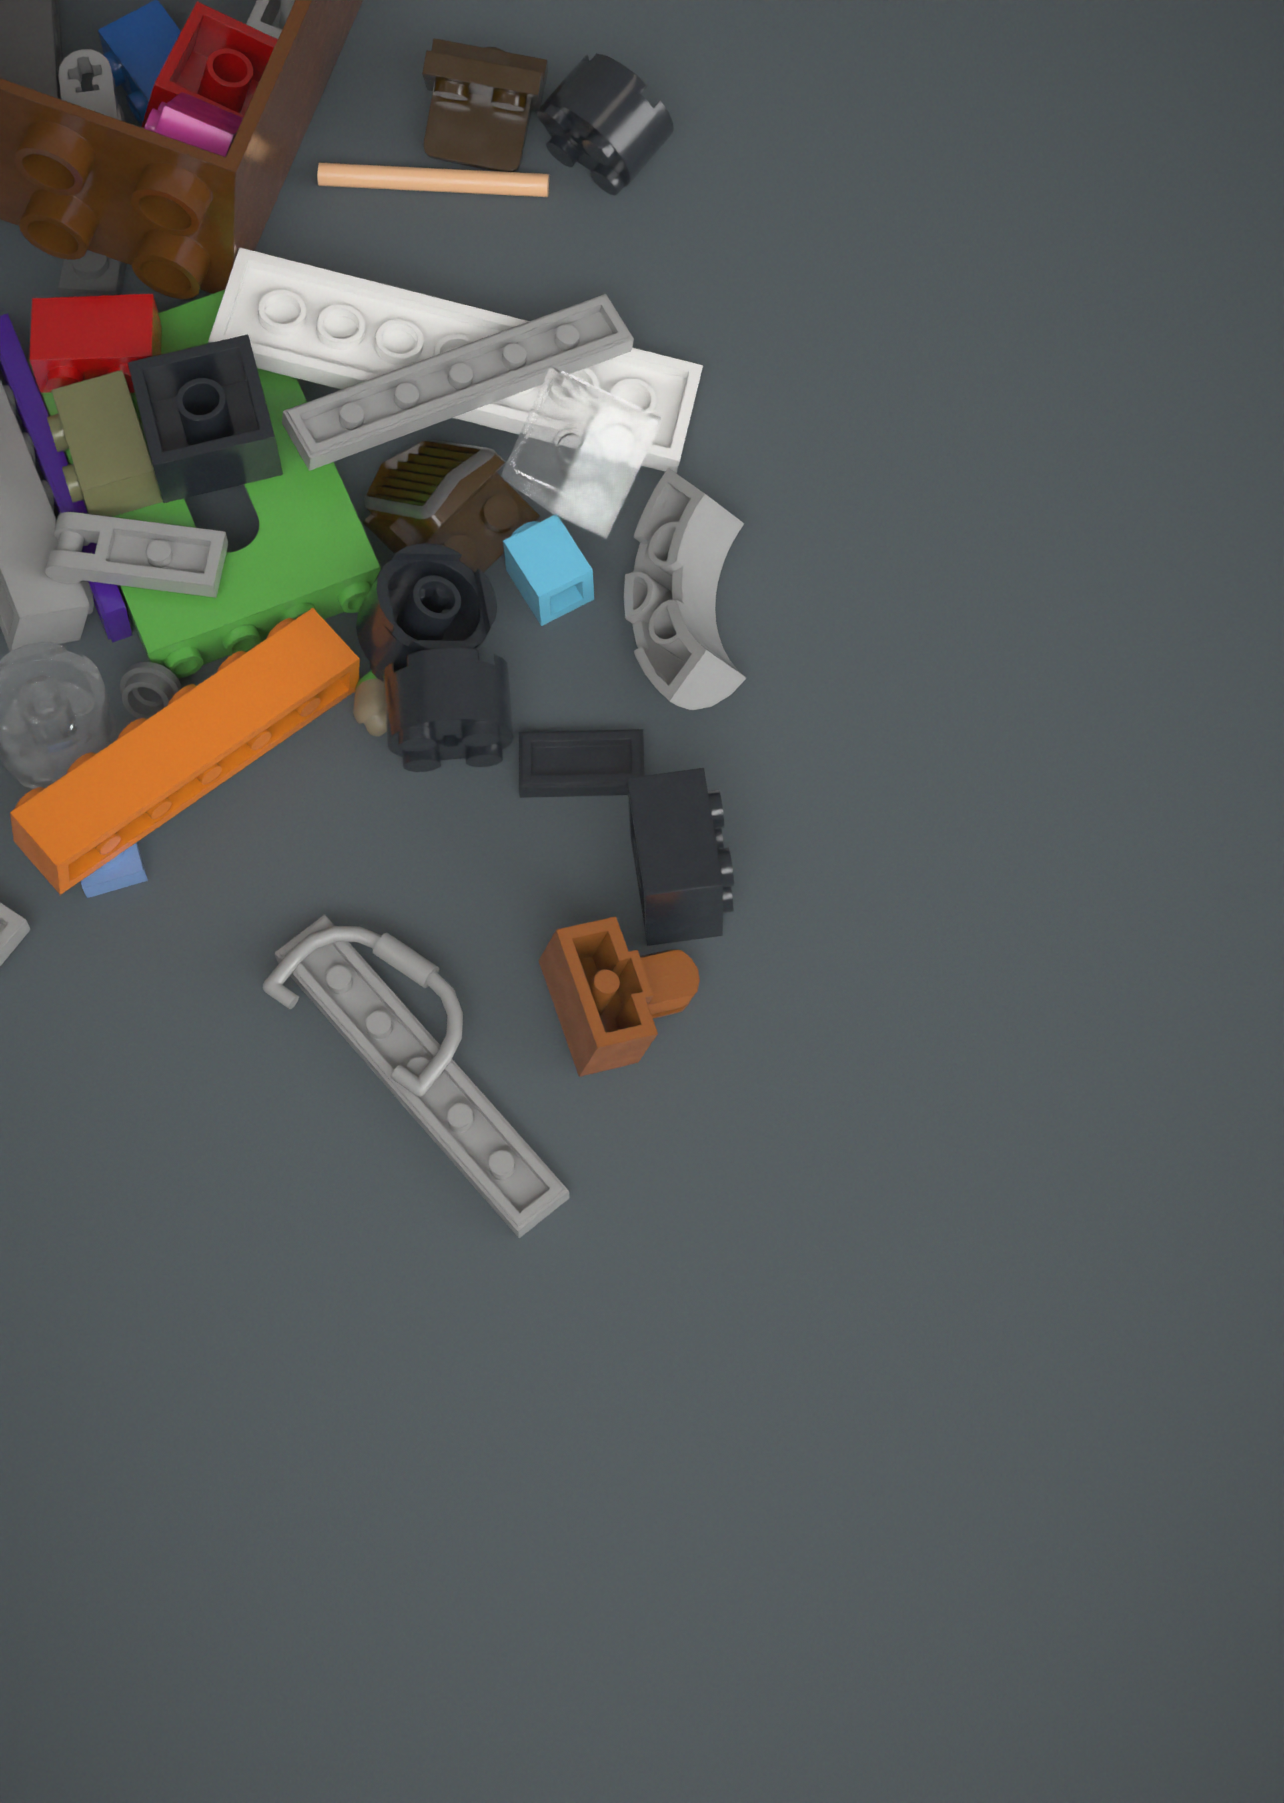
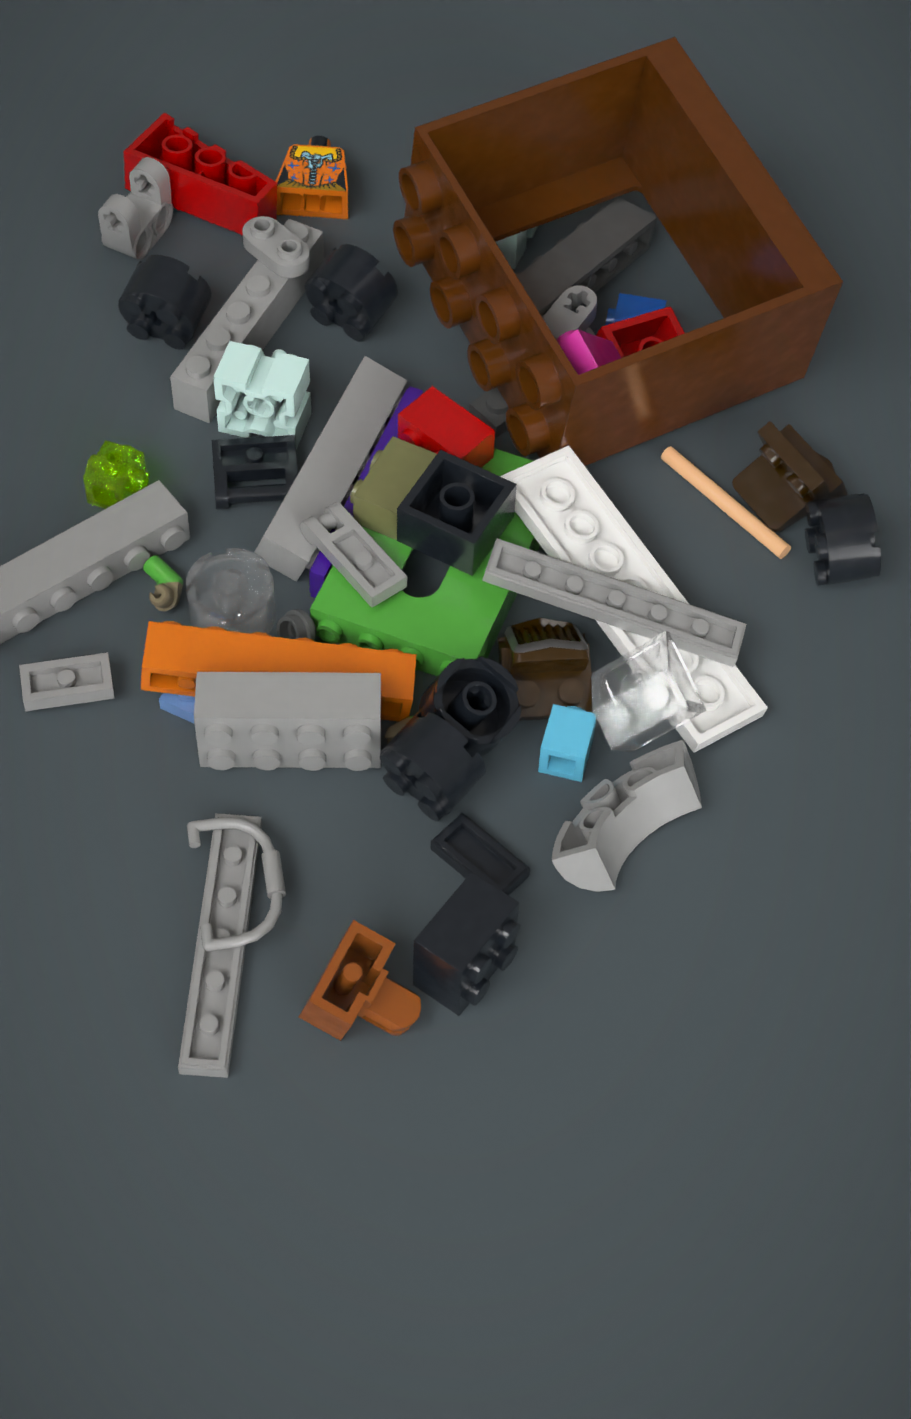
camera: 40 degrees right, 10 degrees down
none -> light grey brick [194,672,381,771]

